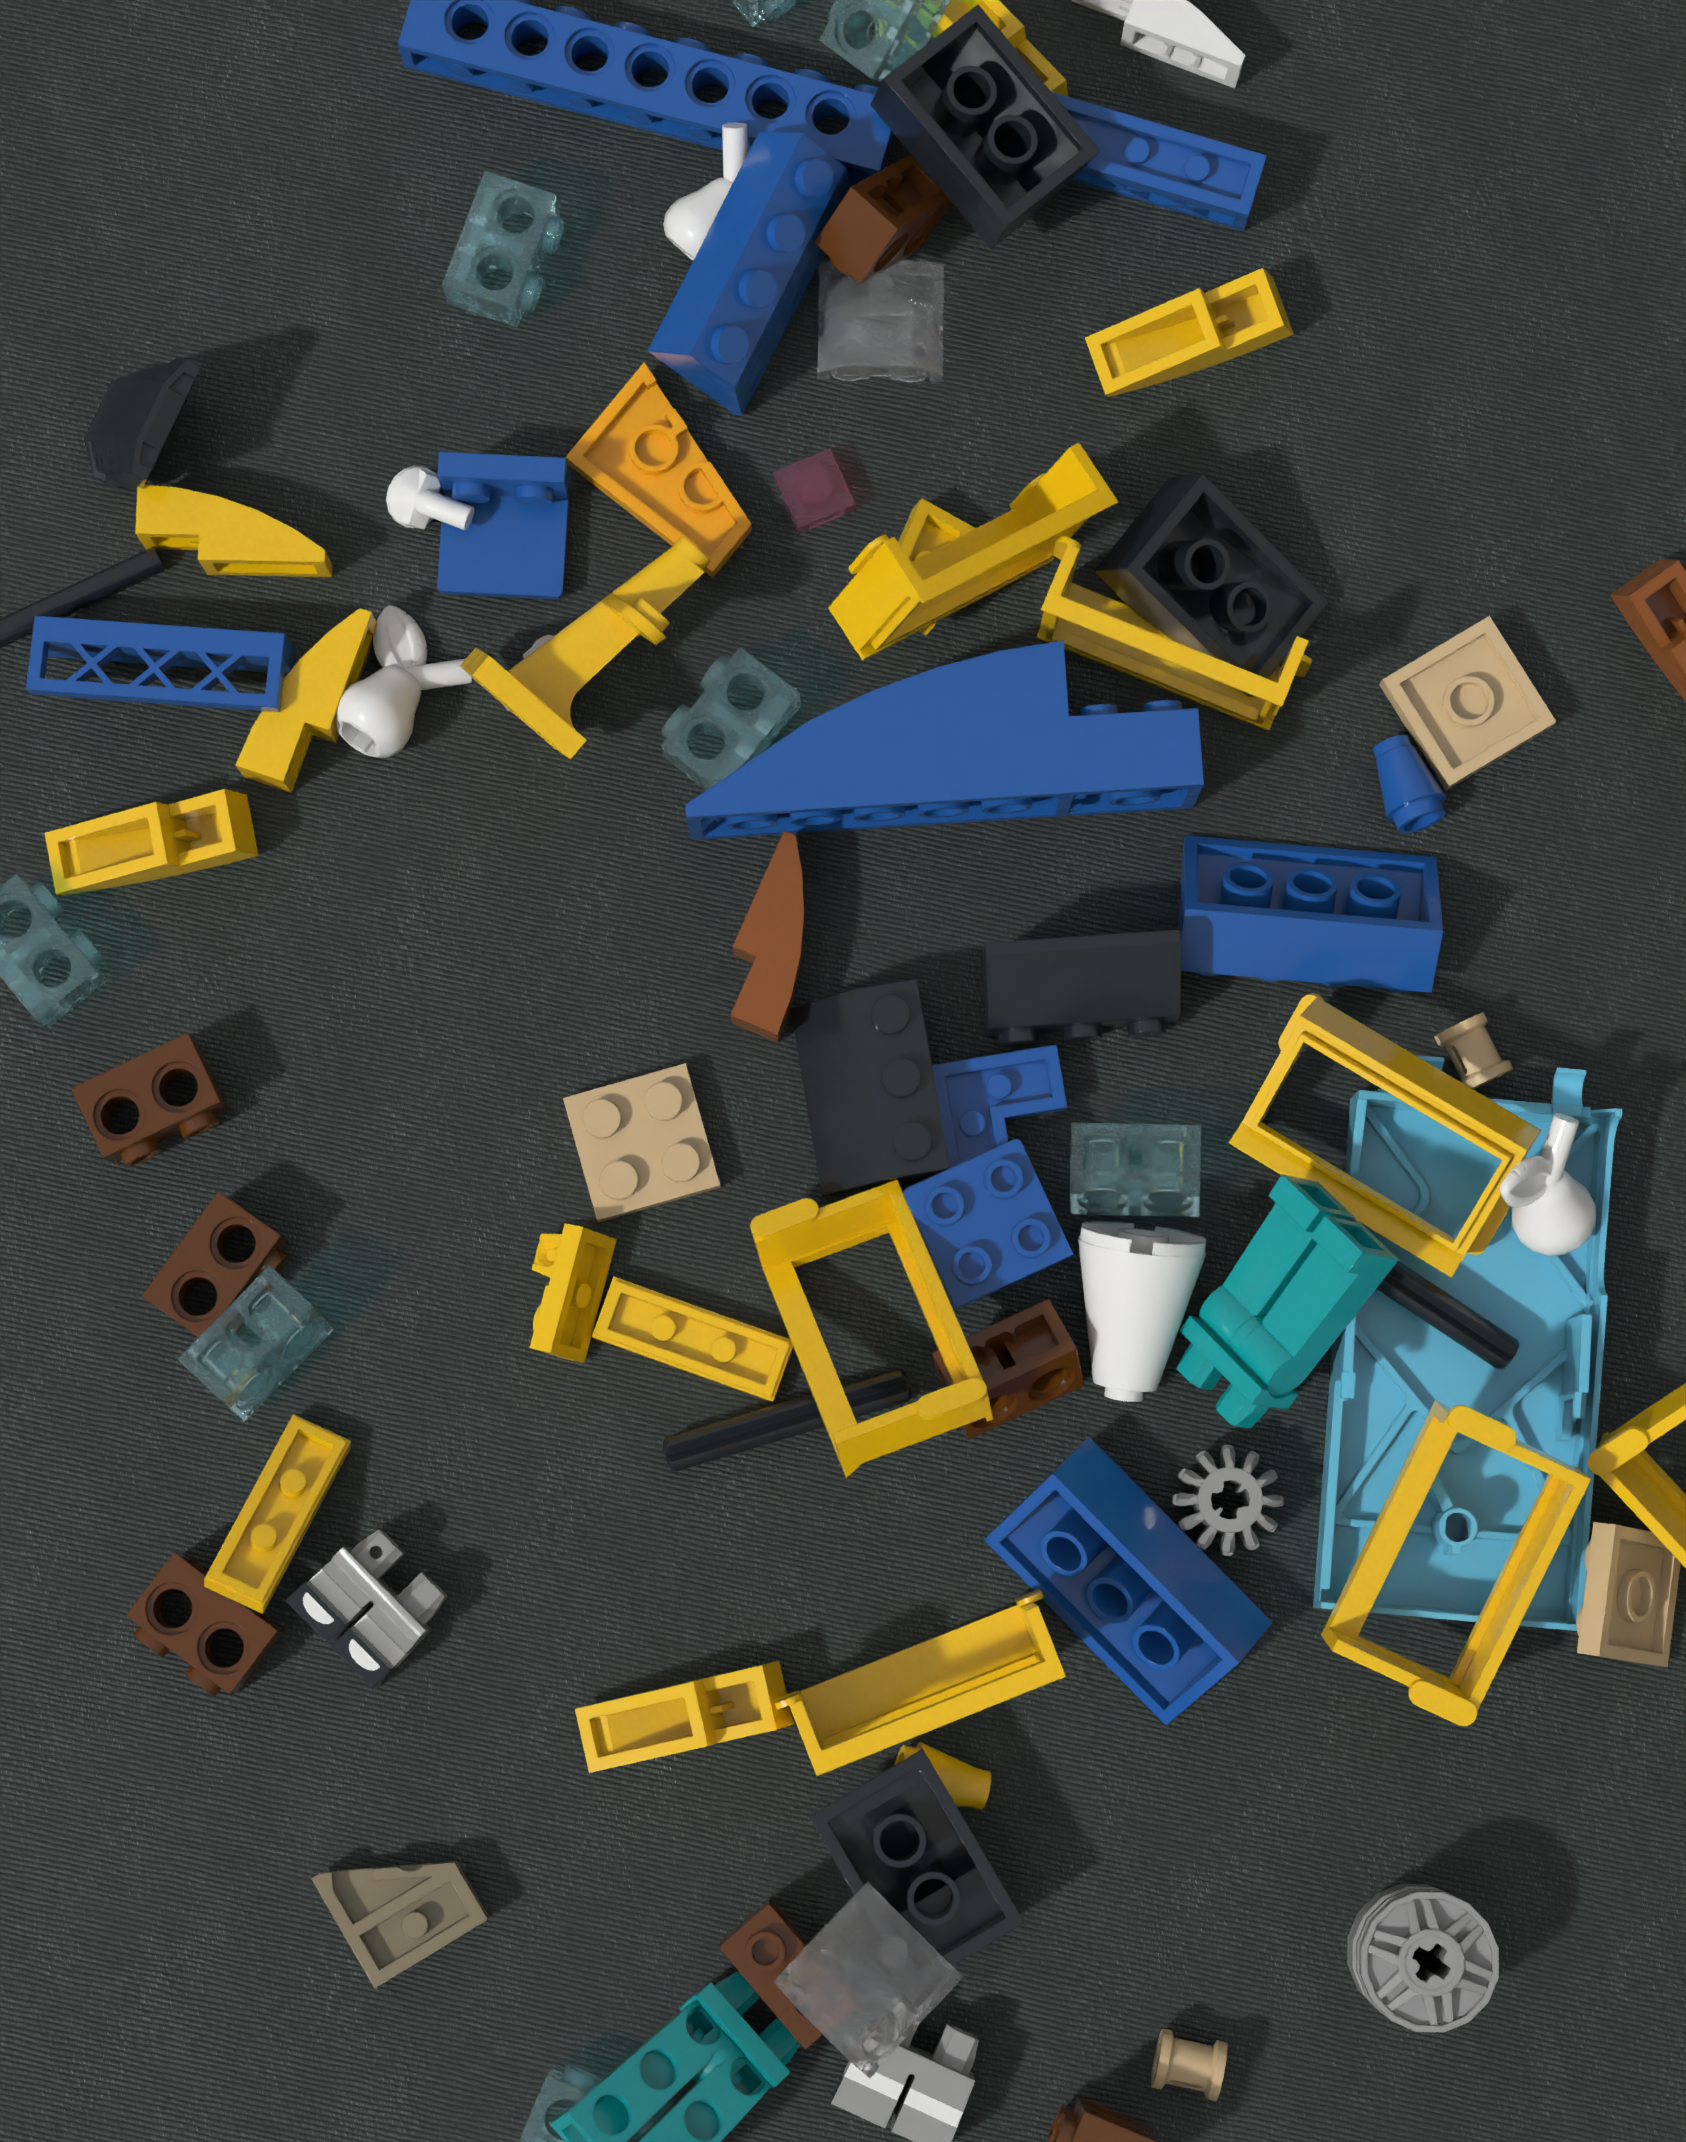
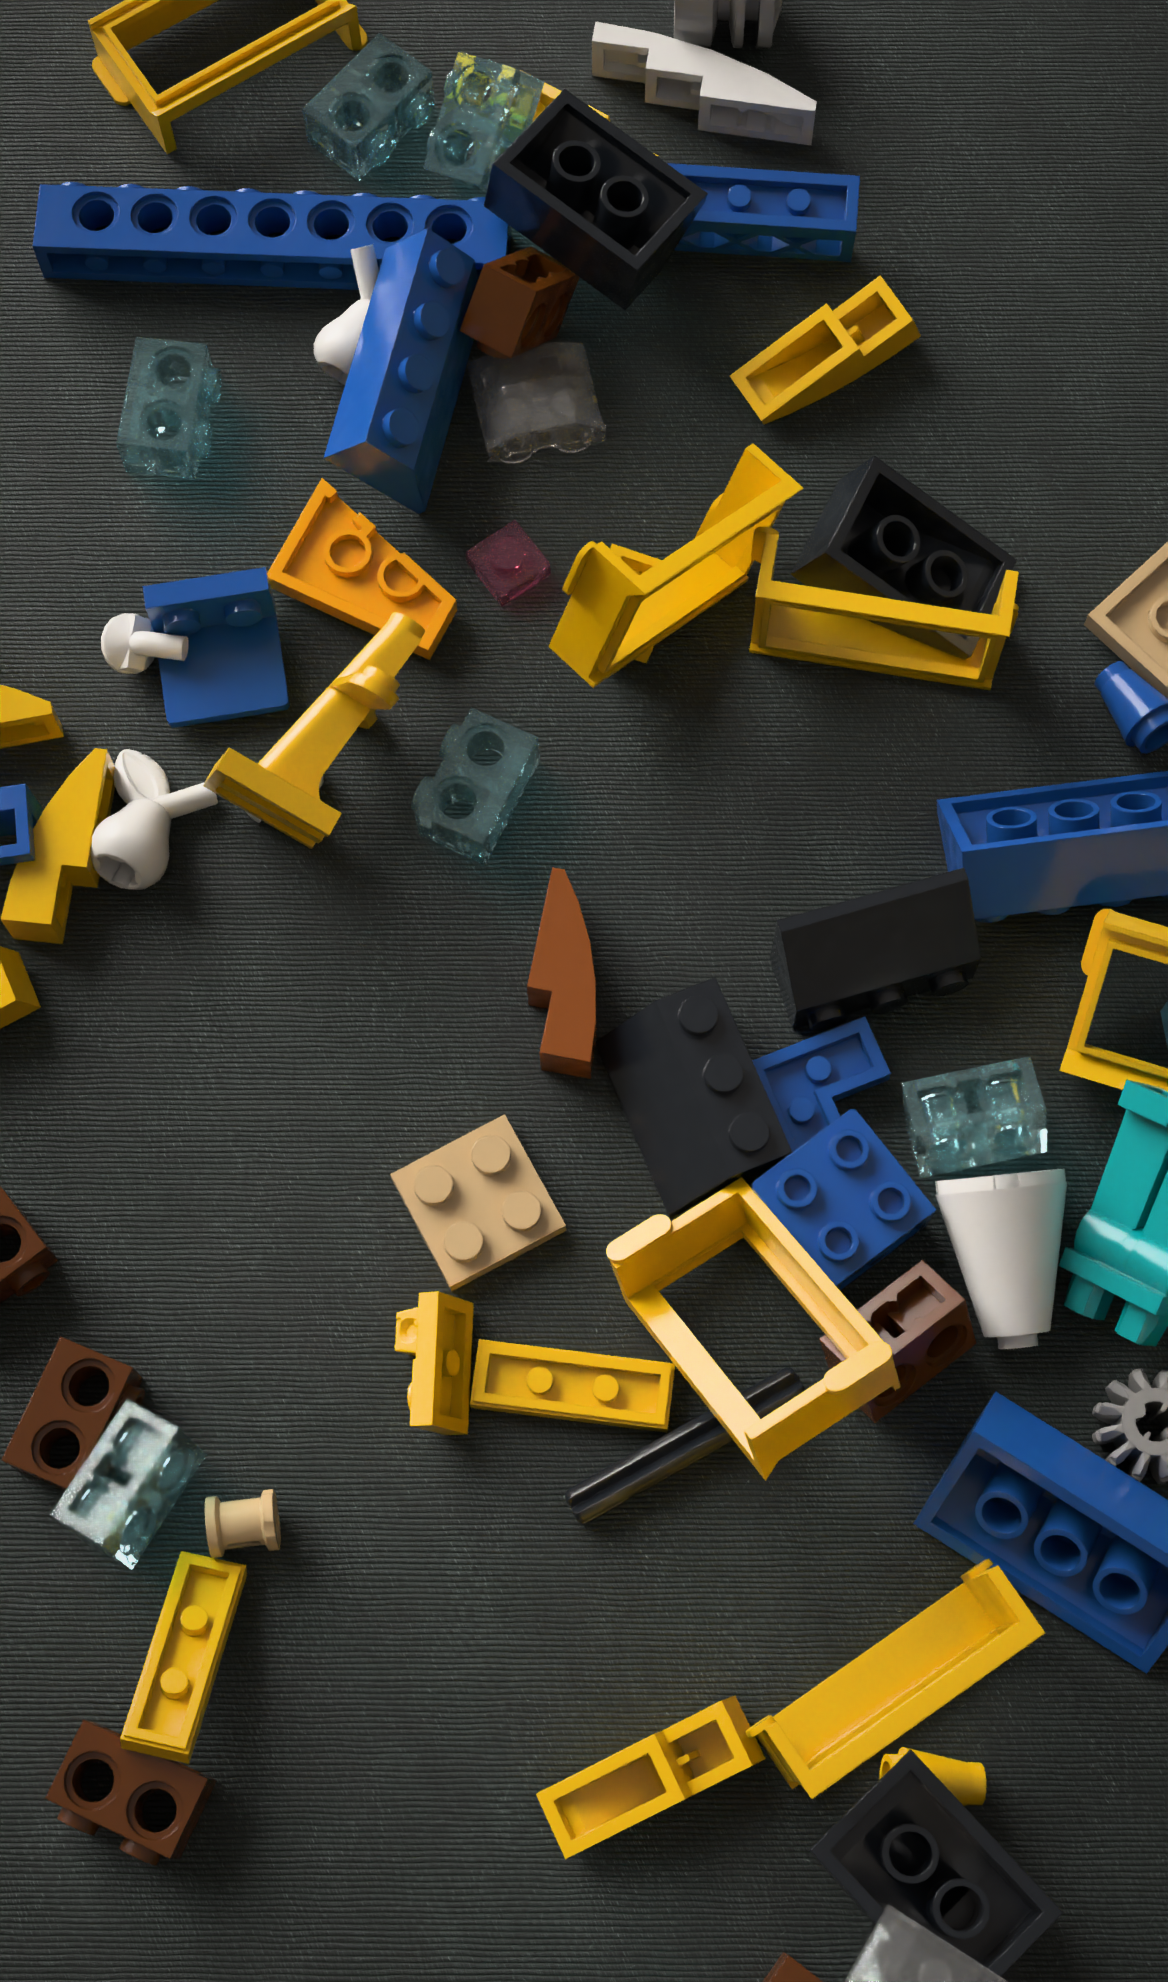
camera: 10 degrees left, 10 degrees down
light grey hips [285,1529,447,1689] -> none
blue slope [685,640,1204,840] -> none
none -> tan bush [205,1489,281,1558]

